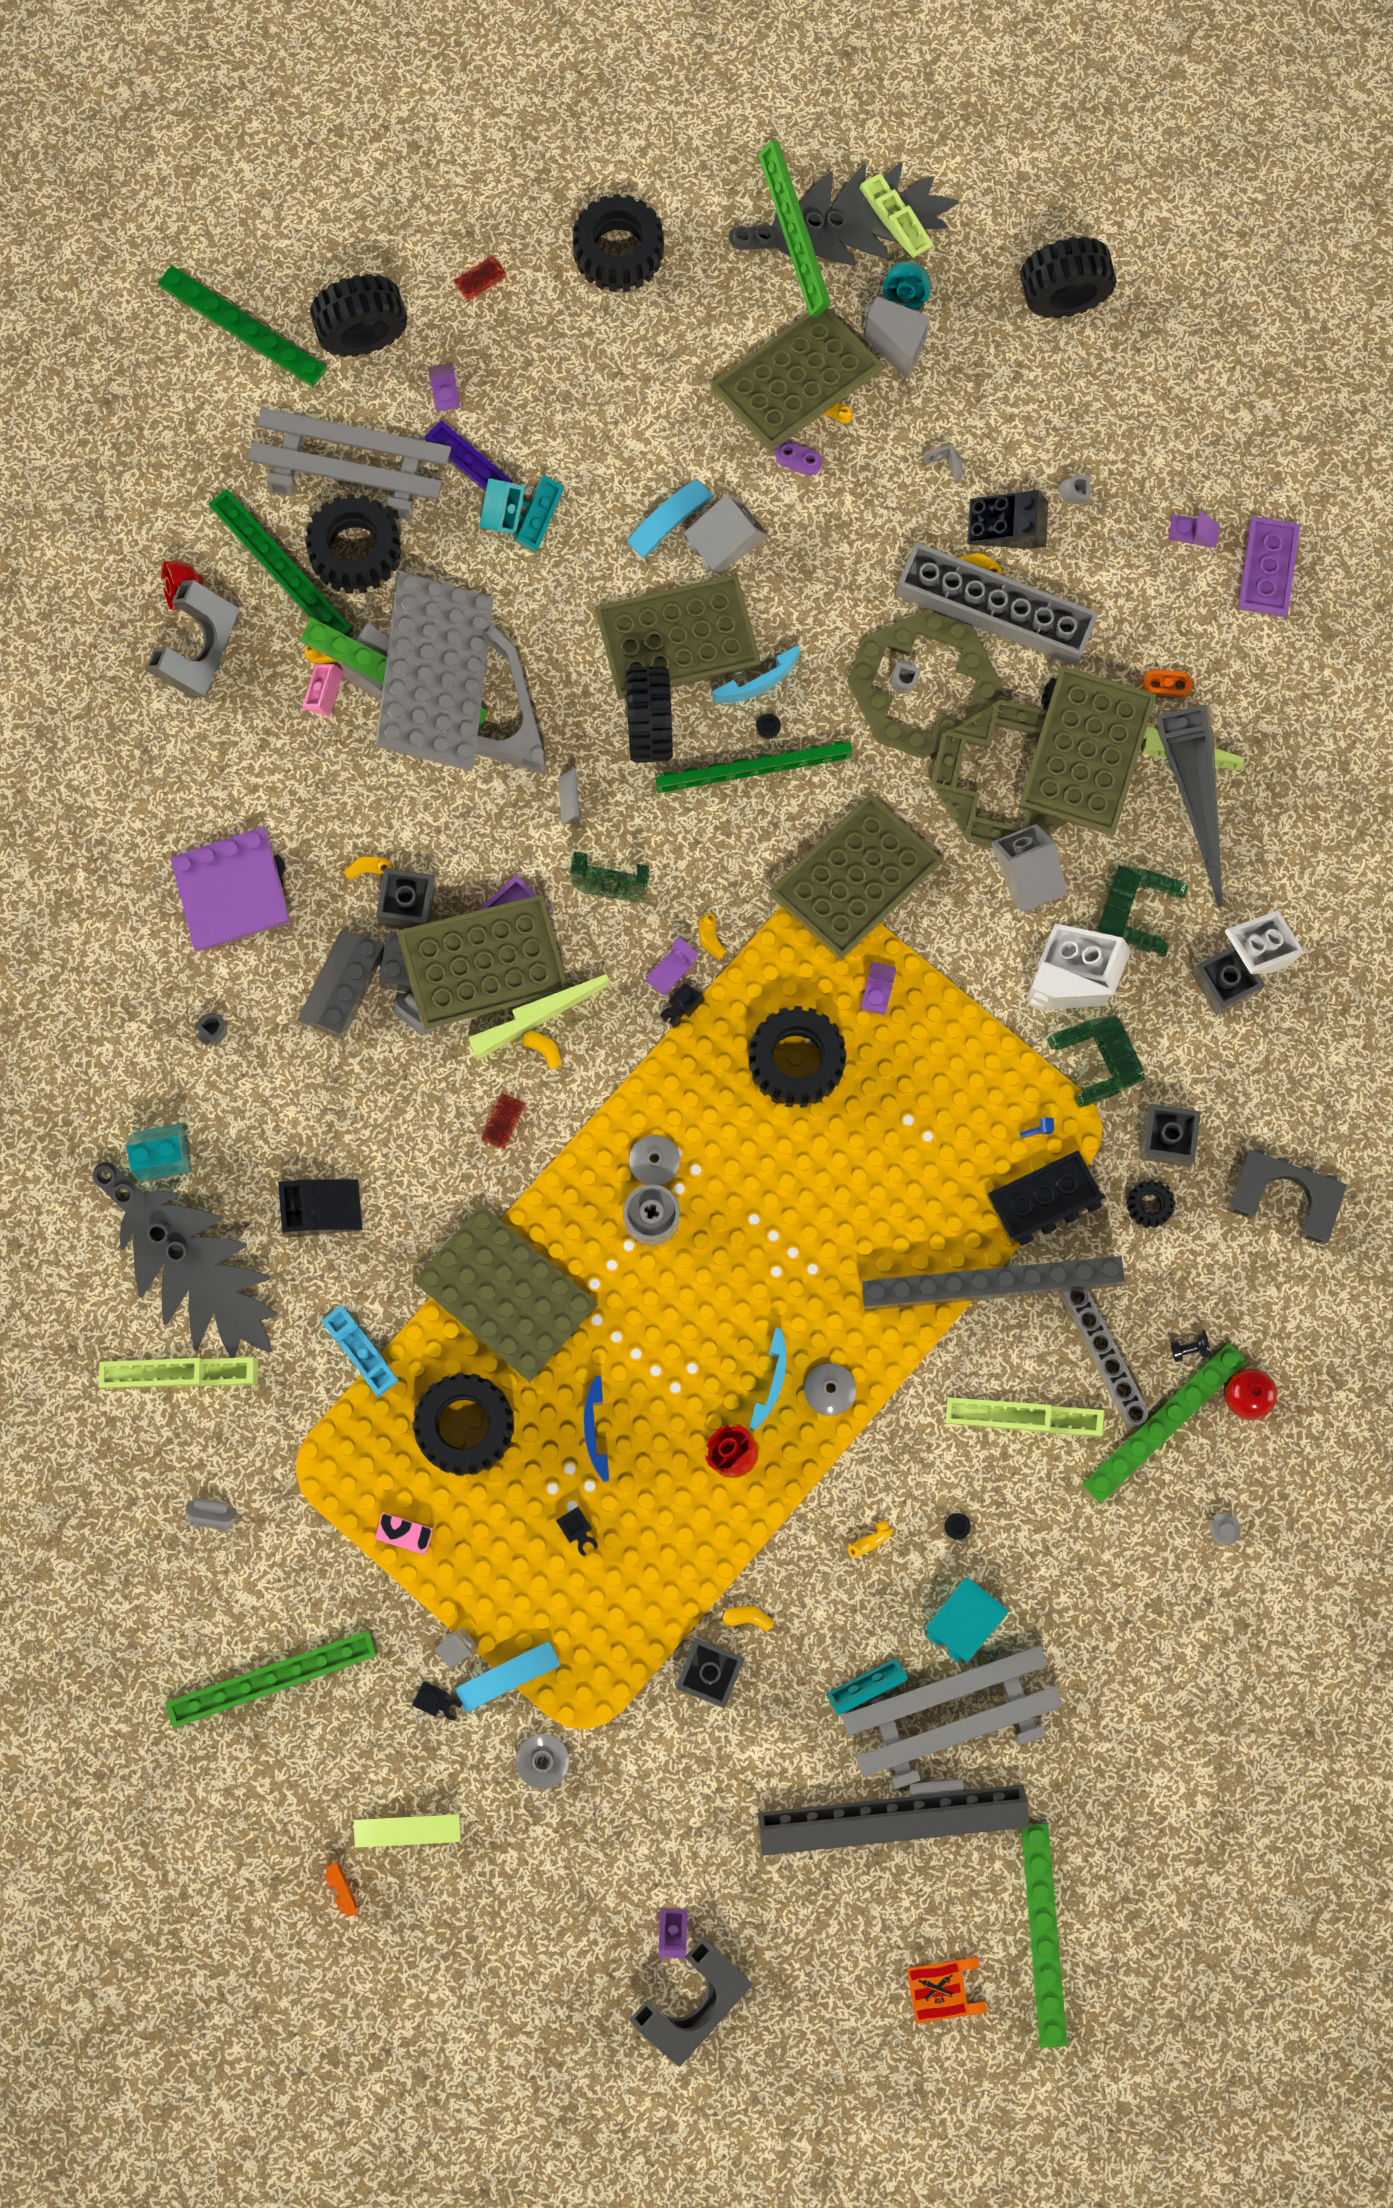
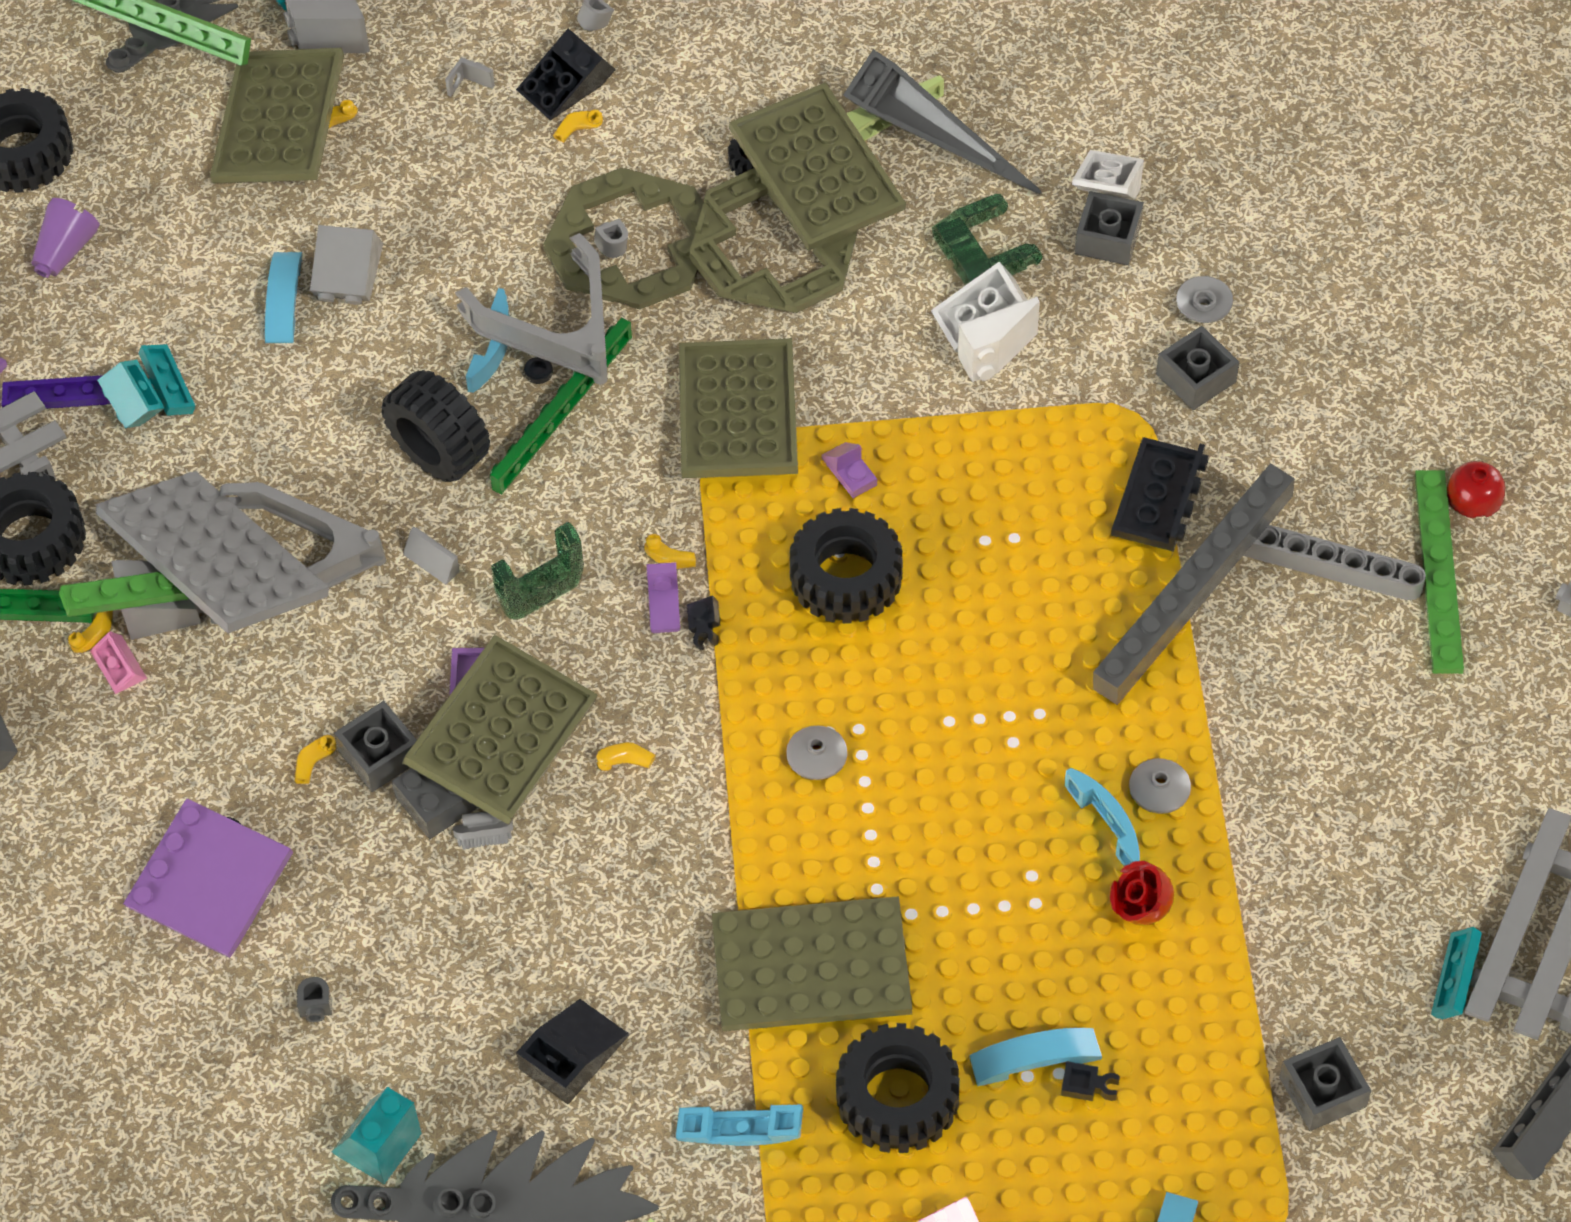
camera: 40 degrees left, 20 degrees down
dark grey slope [297,931,385,1040] -> none
yellowish green slope [468,974,609,1061] -> none
clear red tile [481,1094,525,1150] -> none
blue slope [584,1376,609,1483] -> none
olive plate [595,574,761,700] -> none
light grey wheel [623,1184,680,1246] -> none
yellow arm [723,1605,774,1632] -> none
medium lavender plate [775,442,822,476] -> none
yellow arm [848,1520,893,1558] -> none
light grey brick [895,542,1099,666] -> none
teal slope [924,1577,1009,1663] -> none
black tile [944,1513,971,1540] -> none
yellowish green slope [946,1397,1104,1438] -> none
light grey slope [991,824,1068,912] -> none
blue hand [1020,1118,1054,1139] -> none
clear green connector [1047,1015,1145,1108] -> none
black tyre [1127,1180,1176,1228] -> none
orange plate [1143,669,1193,698] -> none
black piece [1170,1329,1212,1363] -> none
dark grey arch [1227,1149,1347,1245] -> none
none -> medium lavender cone [31,198,100,278]
none -> light grey piece [455,233,608,385]
none -> medium azure slope [969,1028,1102,1086]
none -> light grey dish [1176,276,1233,323]

